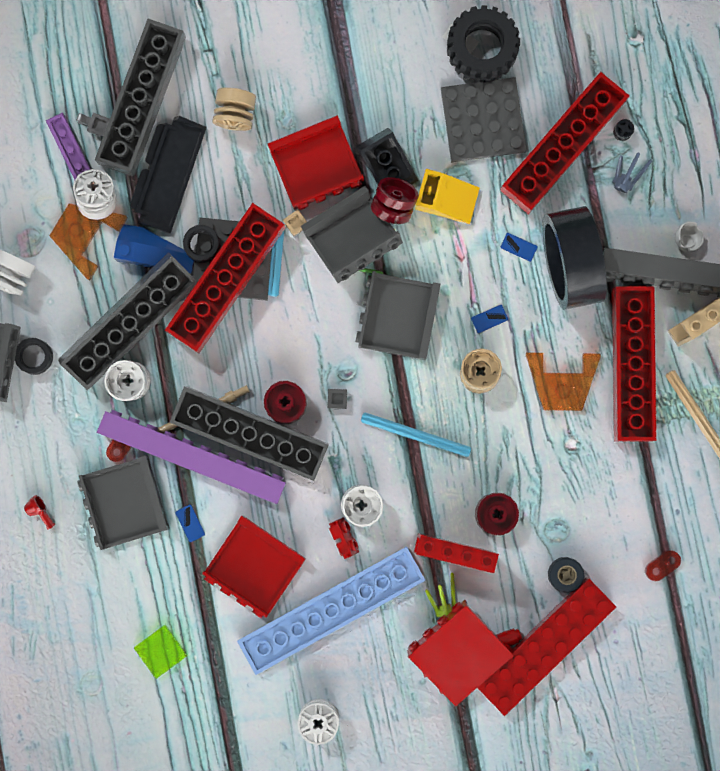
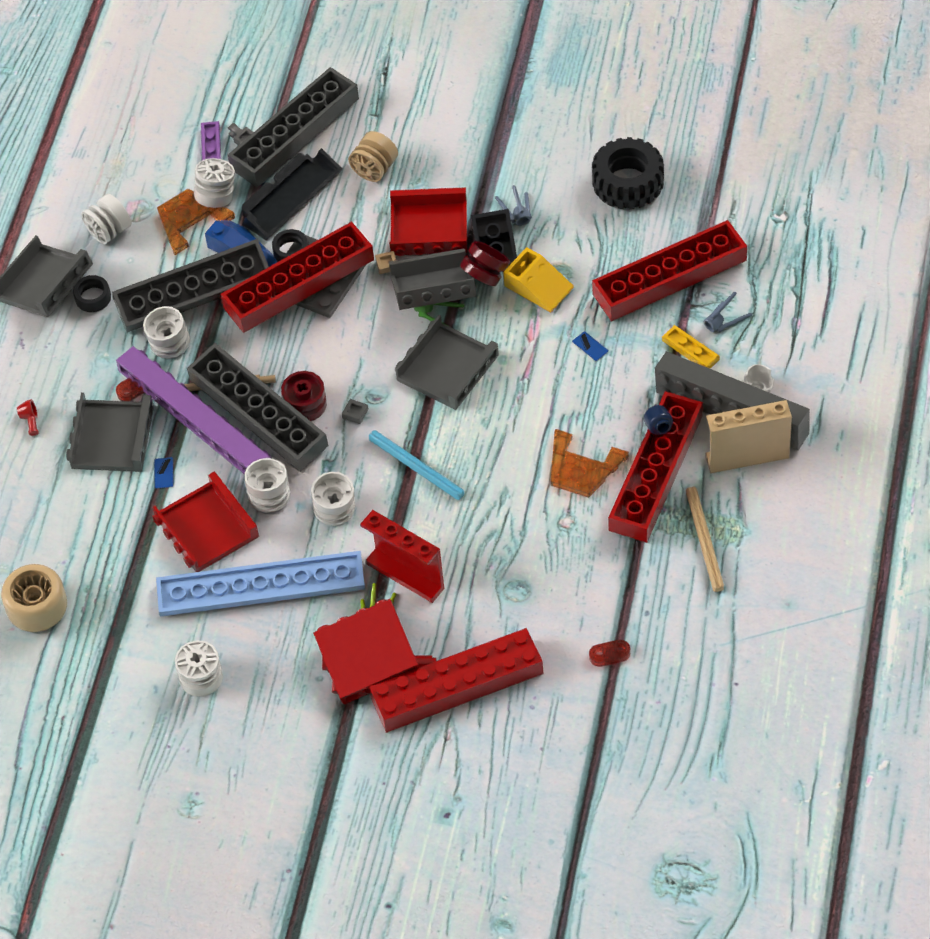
camera: 25 degrees right, 30 degrees down
clear neon green tile [134,624,188,679] -> none
medium azure axle [268,222,284,297] -> none
red hinge [329,517,359,559] -> none
dark grey plate [441,77,526,163] -> none
tan wheel [460,348,502,394] -> none
blue sticker [471,305,508,333] -> none
dark red wheel [475,493,519,536] -> none
black wheel [542,206,607,310] -> none
black wheel [548,557,584,593] -> none
black wheel [613,119,634,141] -> none
none -> tan wheel [1,564,67,632]
none -> white wheel [245,458,290,513]
none -> sand blue plant [495,185,532,226]
none -> dark blue head [643,405,673,435]
none -> yellow tile [662,325,720,368]

